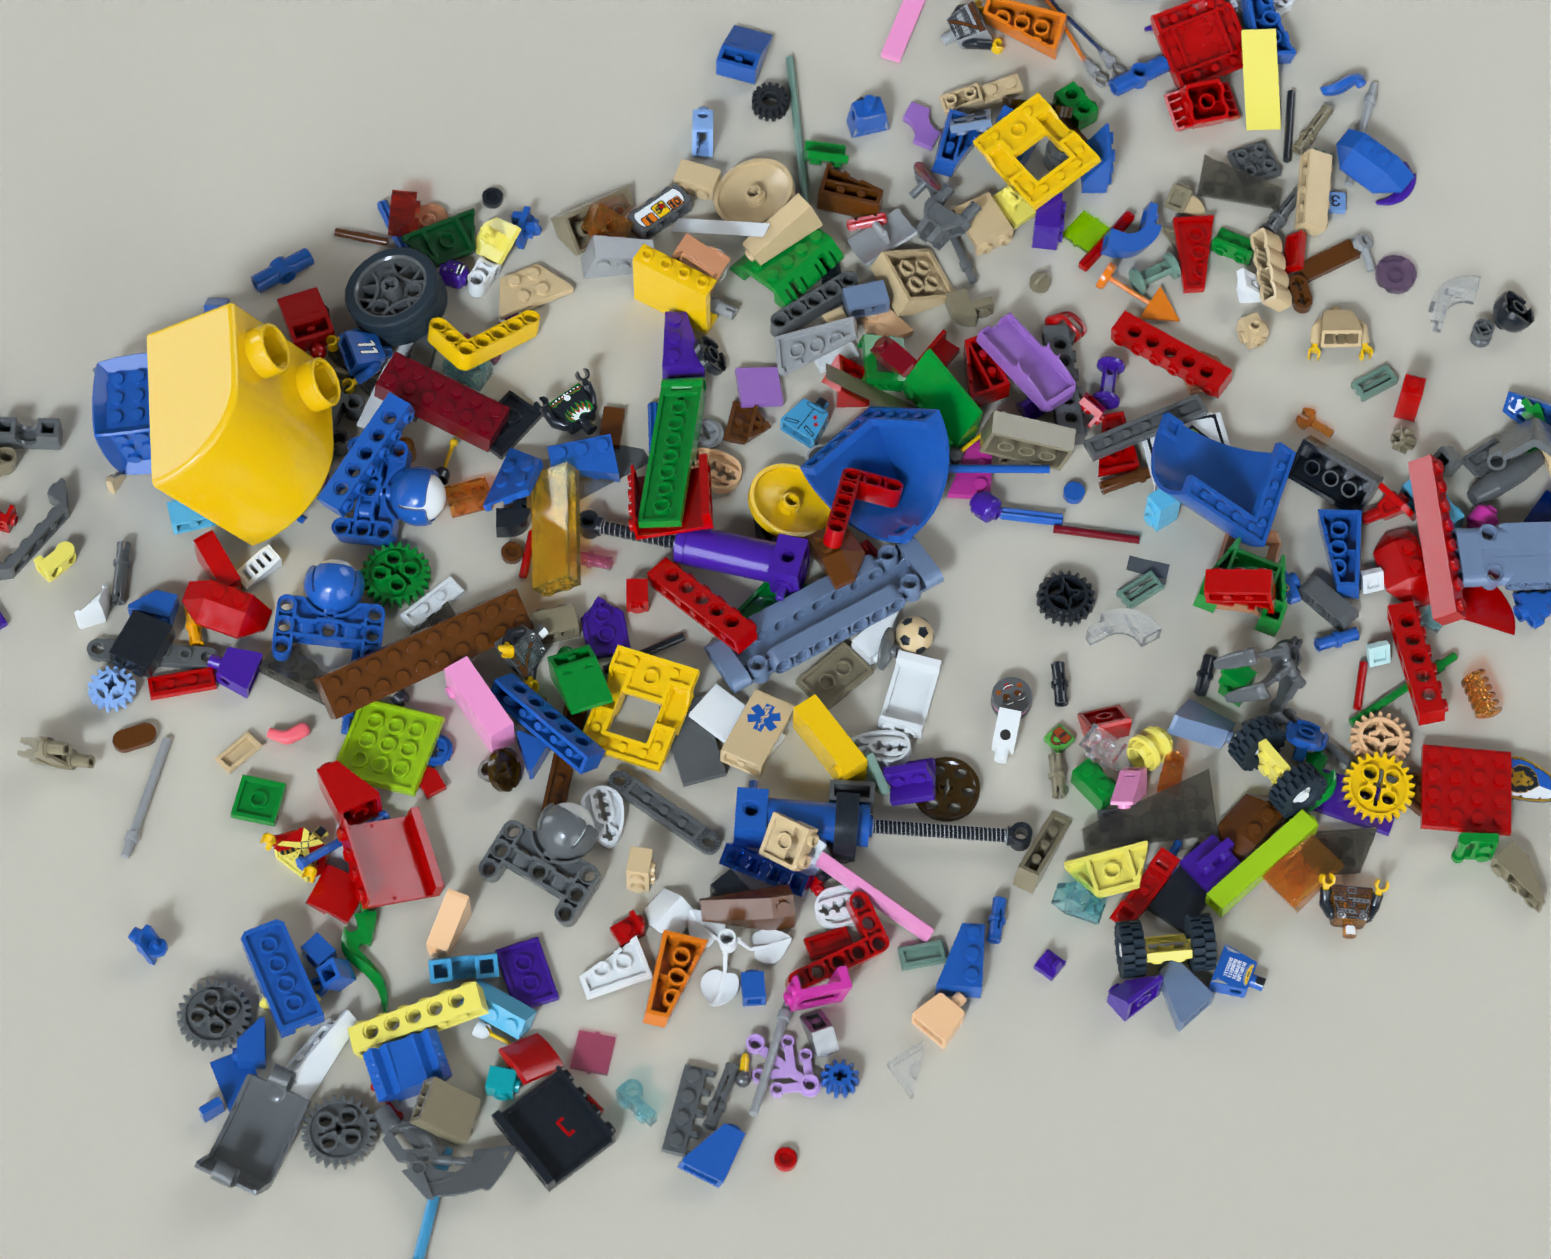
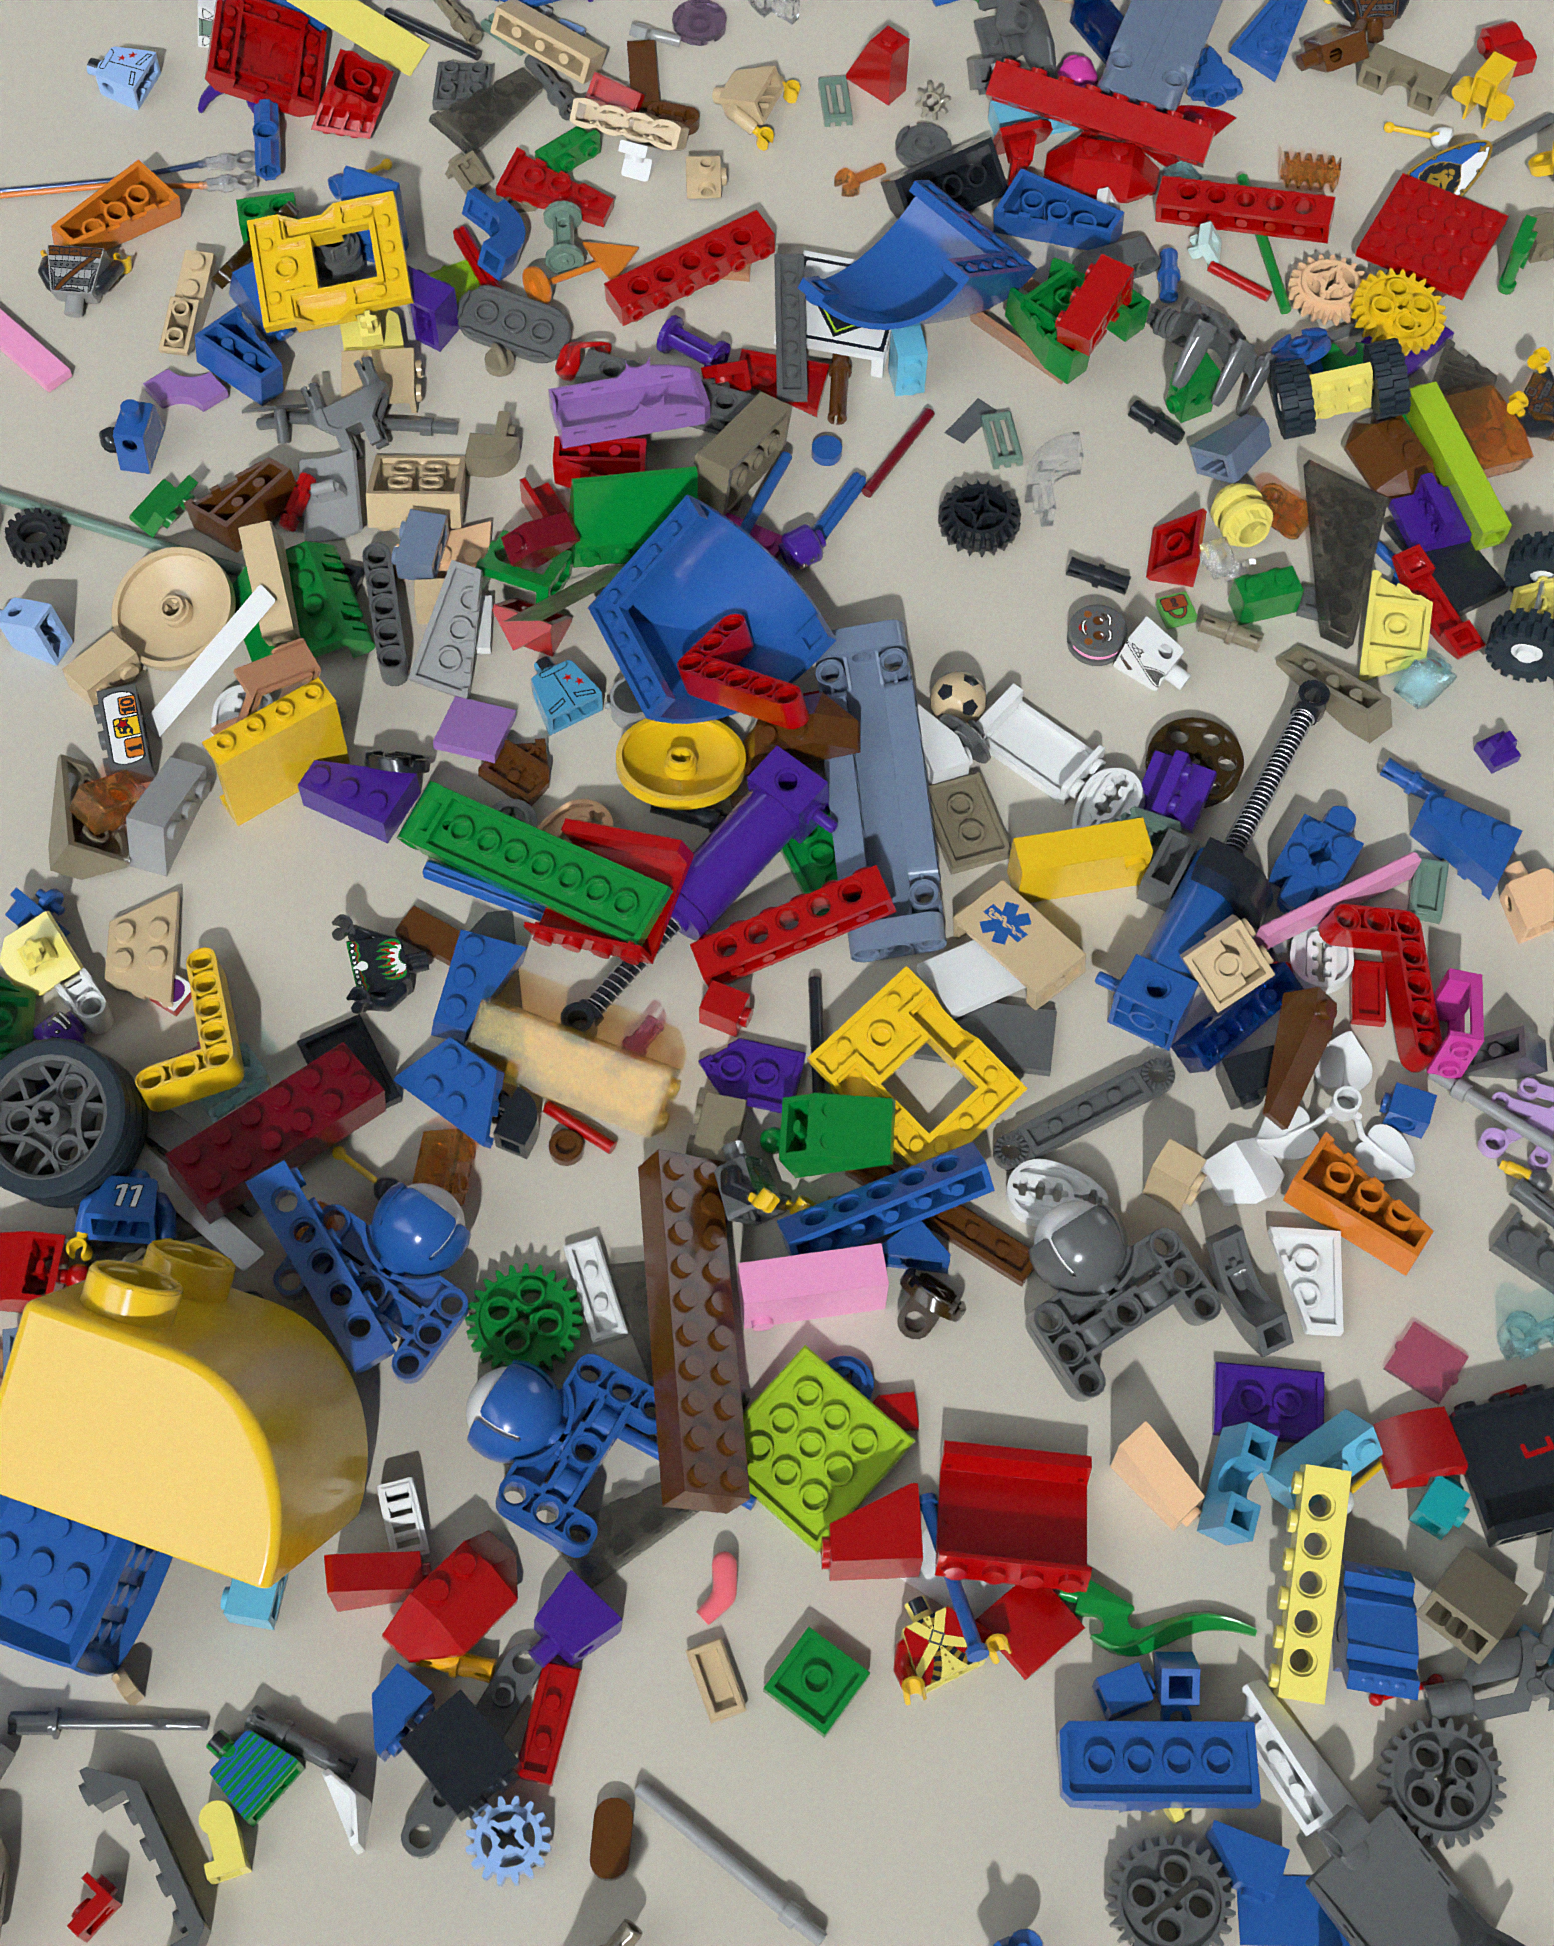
camera: 65 degrees left, 0 degrees up
red bracket [610,910,646,948] -> none
sand blue wing [950,109,992,135] -> none
dark purple tile [1016,397,1045,419] -> none
bright pink slope [1111,767,1148,809] -> none
tan tile [1183,196,1205,217] -> none
none -> dark grey piece [7,1707,209,1740]
none -> torso [206,1729,305,1828]
none -> blue hinge [328,158,393,199]
none -> dark grey tile [457,285,571,363]
none -> dark grey tile [895,122,952,168]
none -> dark grey arch [1205,1224,1294,1357]
none -> blue brick [1269,806,1364,914]

